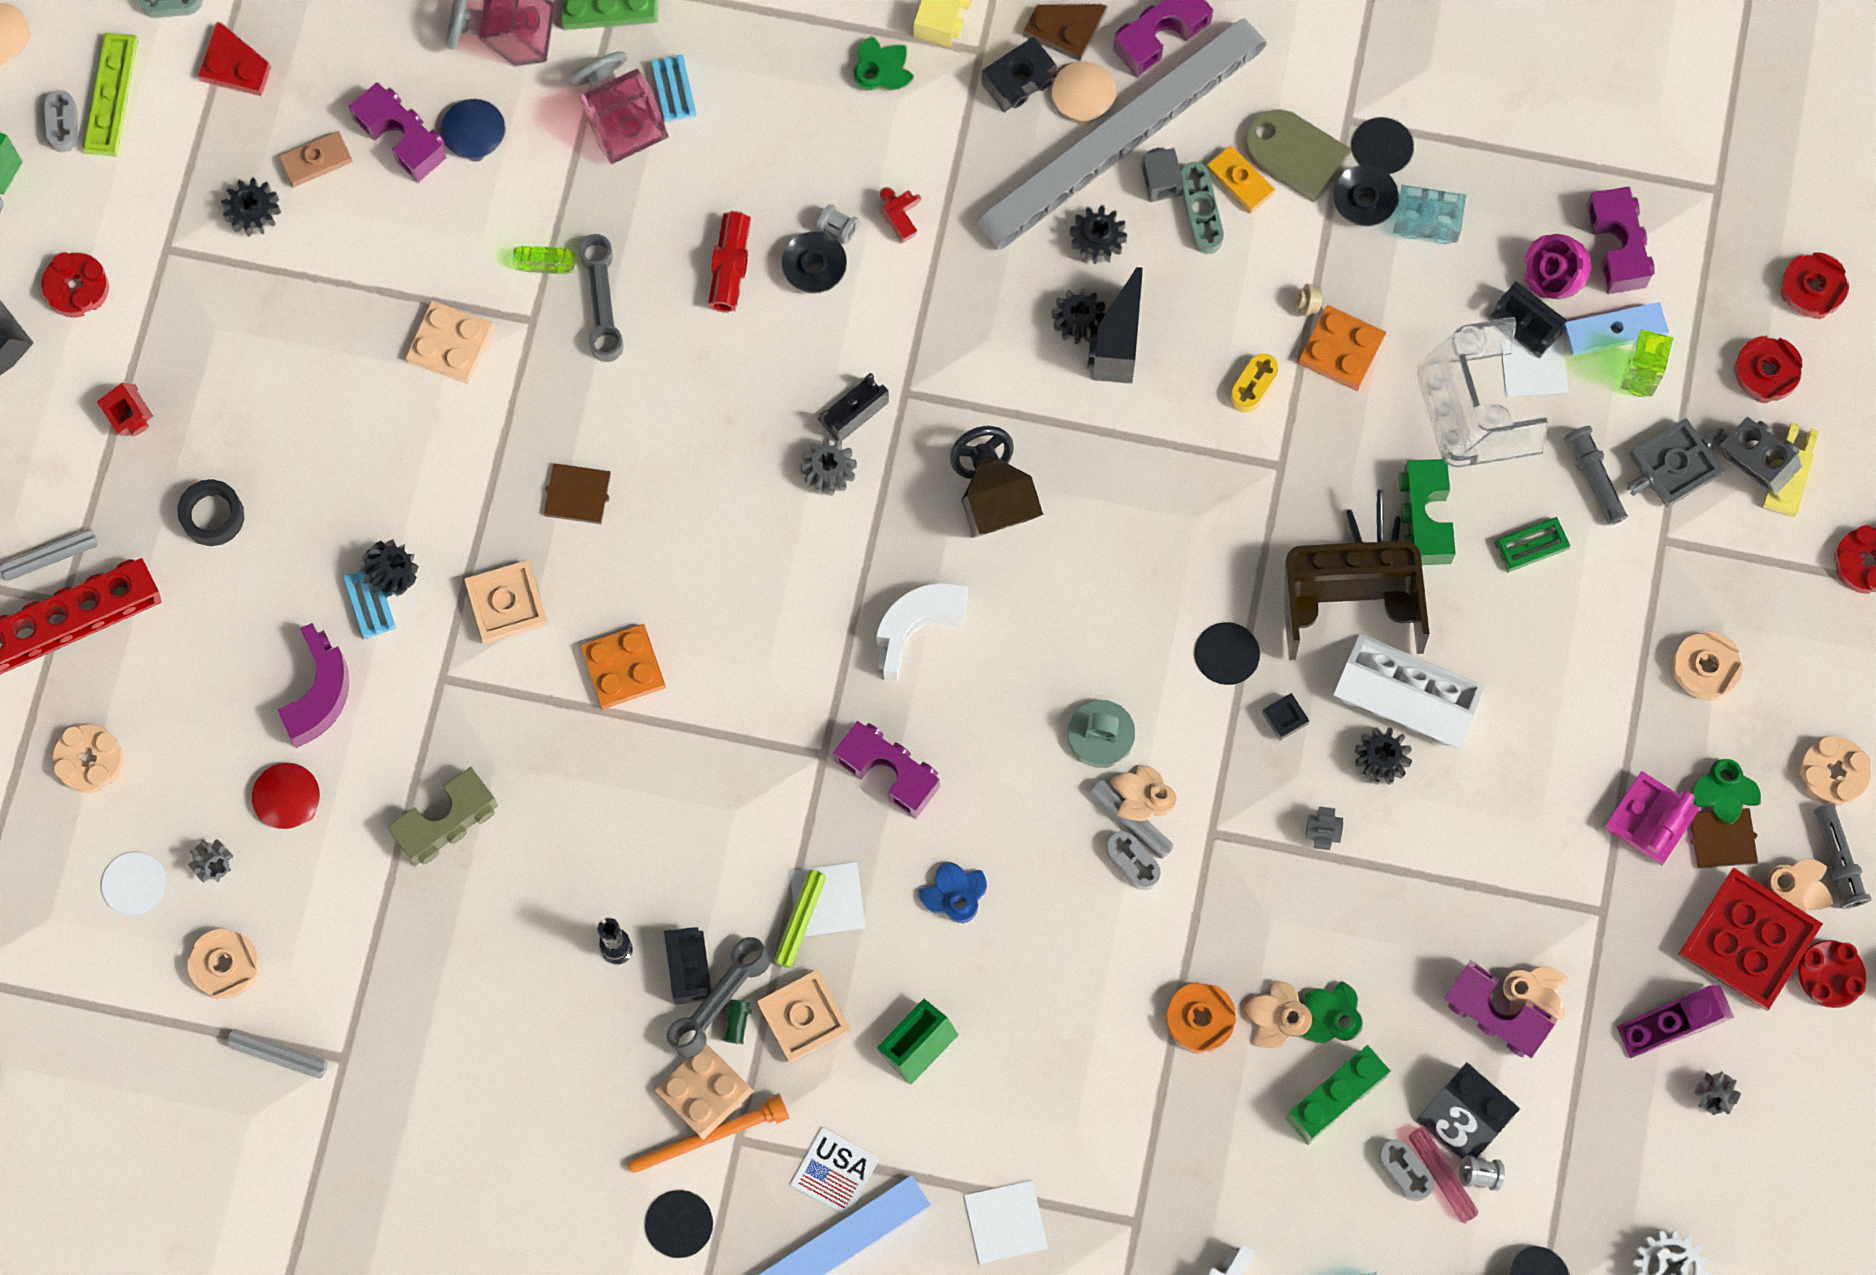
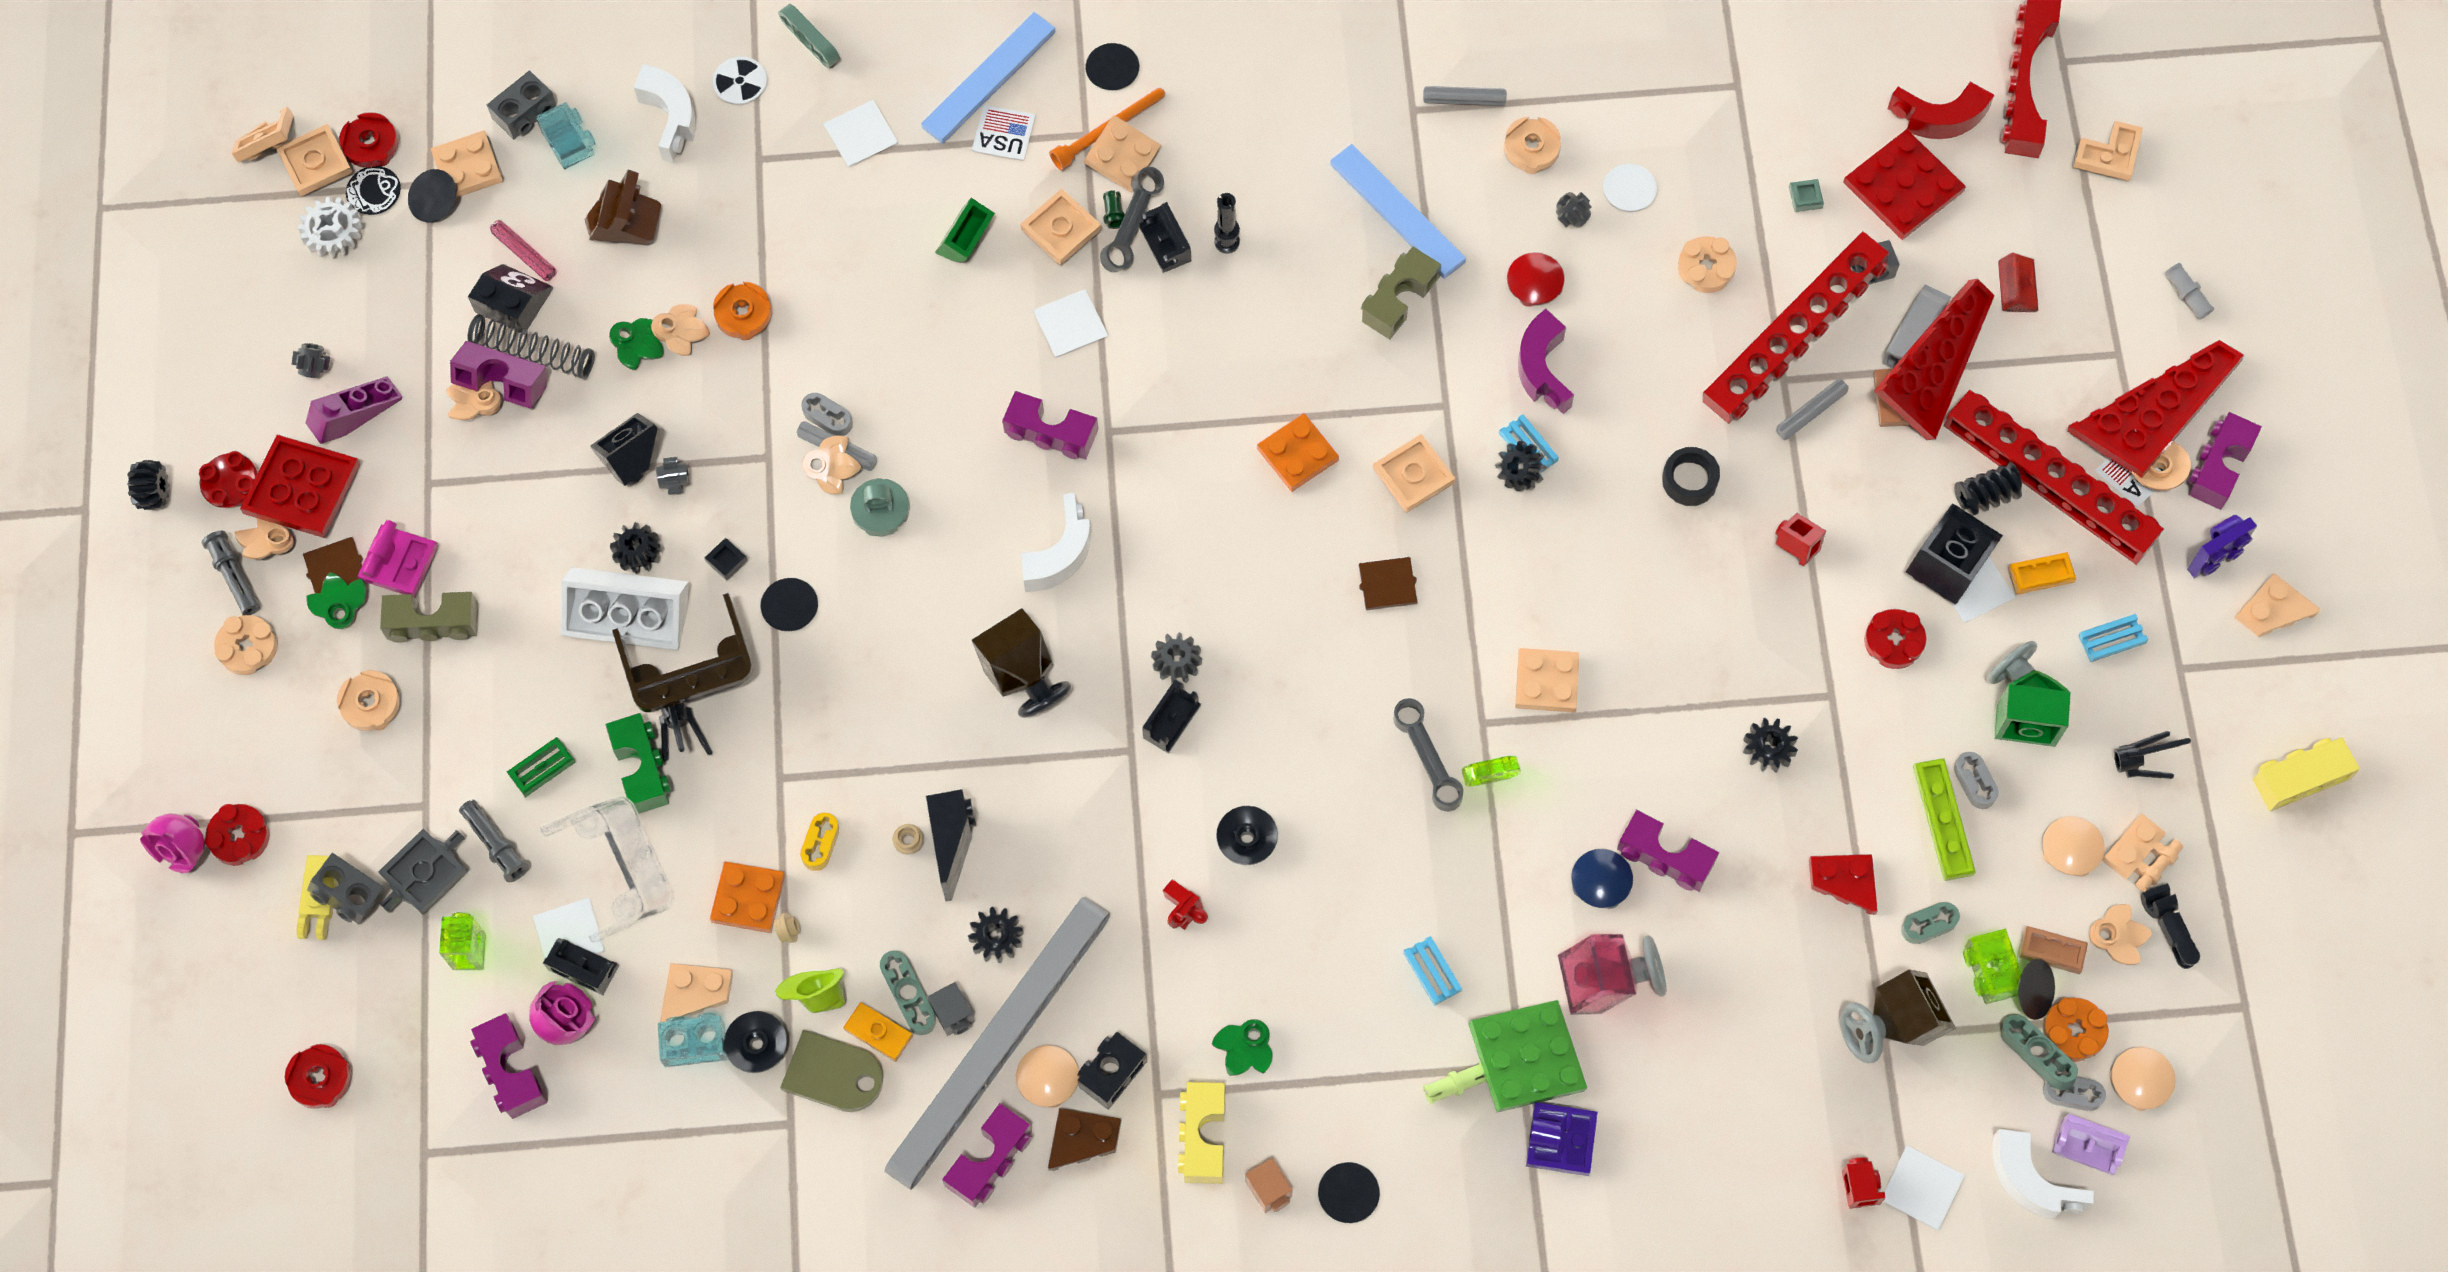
camera: 165 degrees right, 5 degrees down
nougat plate [279,131,353,187] -> none
clear pink piece [568,51,669,165] -> none
red piece [708,211,751,313] -> none
lime axle [774,869,826,968] -> none
light grey bush [817,204,859,244] -> none
blue plate [919,861,987,923] -> none
black gear [1052,287,1106,345] -> none
green arch [1285,1044,1391,1145] -> none
black sticker [1352,117,1414,174] -> none
light grey beam [1379,1139,1434,1201] -> none
light grey bush [1459,1155,1505,1191] -> none
light blue tile [1564,302,1669,356] -> none
red plate [1734,336,1803,403] -> none
none -> olive arch [380,592,478,643]
none -> dark grey piece [467,314,595,379]
none -> reddish brown piece [585,169,661,244]
none -> black slope [590,413,658,486]
none -> light nougat wing [660,963,733,1025]
none -> lime piece [775,968,845,1013]
none -> tan plate [892,824,923,854]
none -> light blue tile [1330,144,1466,279]

